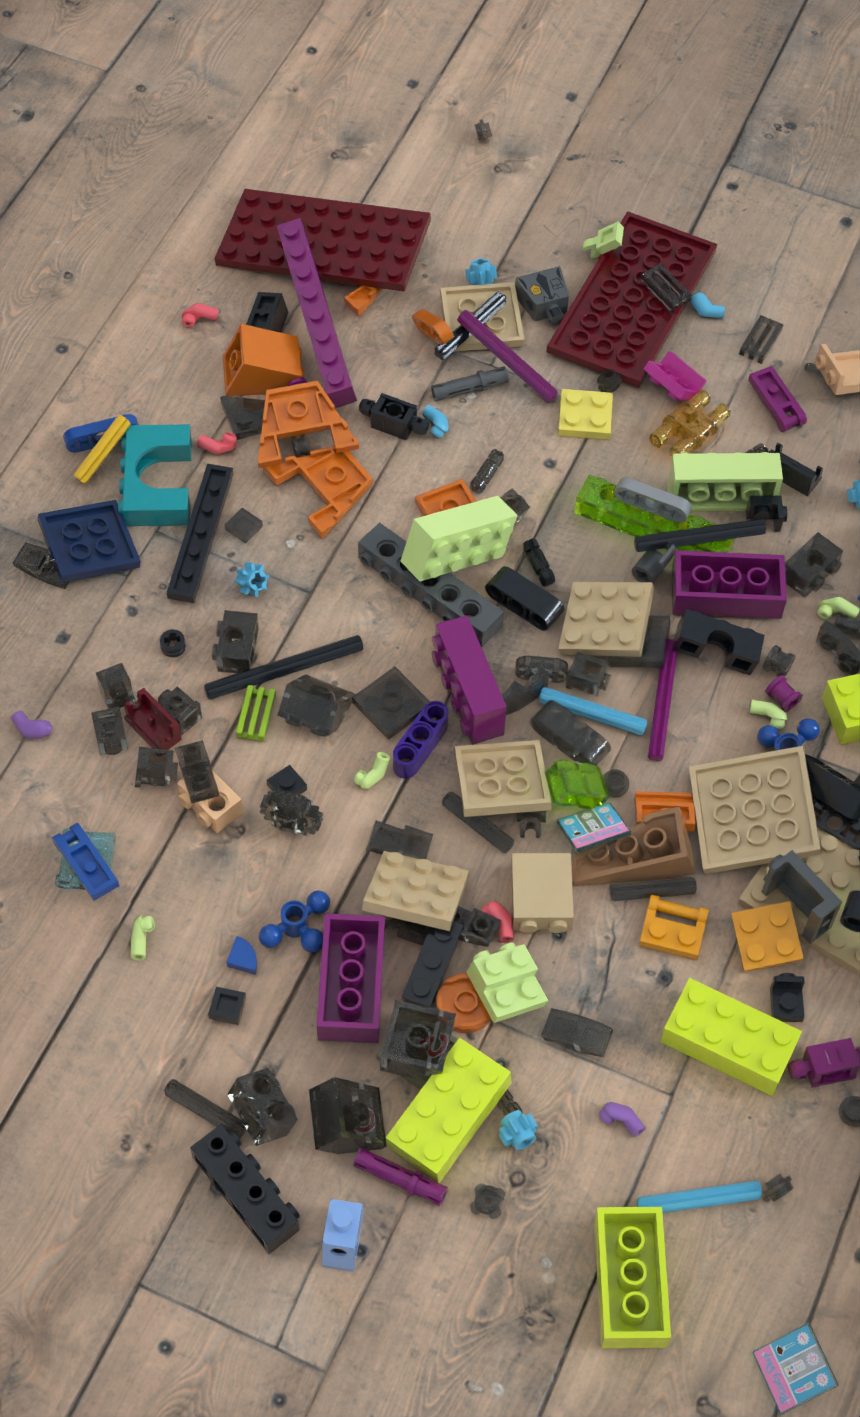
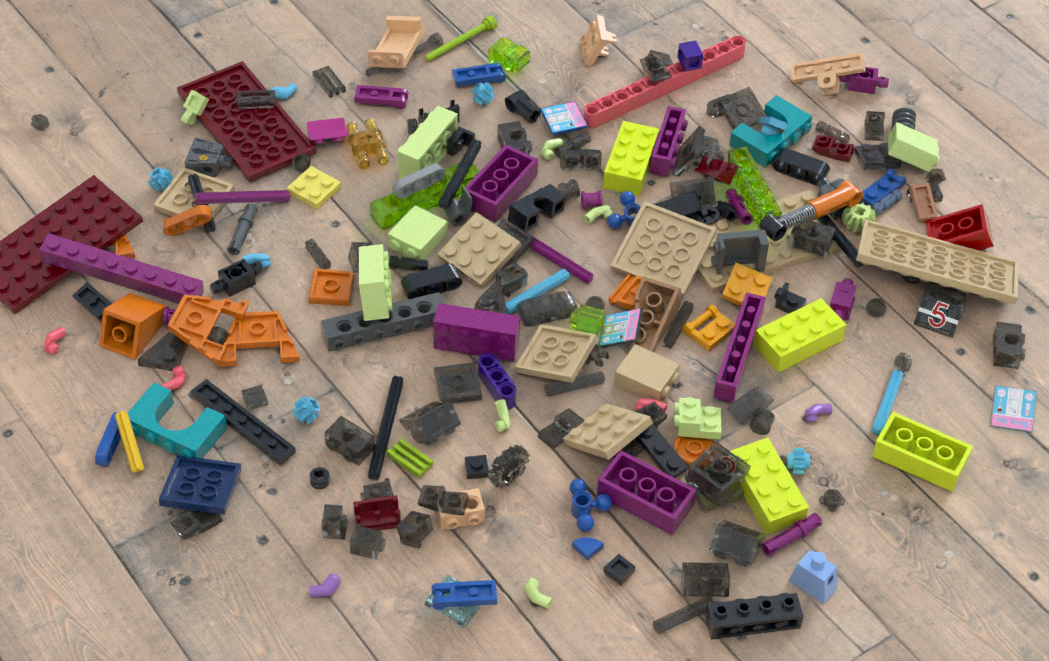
camera: 60 degrees left, 10 degrees down
none -> yellowish green brick [388,205,448,261]
none -> magenta brick [713,292,766,403]
none -> clear smoke wheel [750,408,775,435]

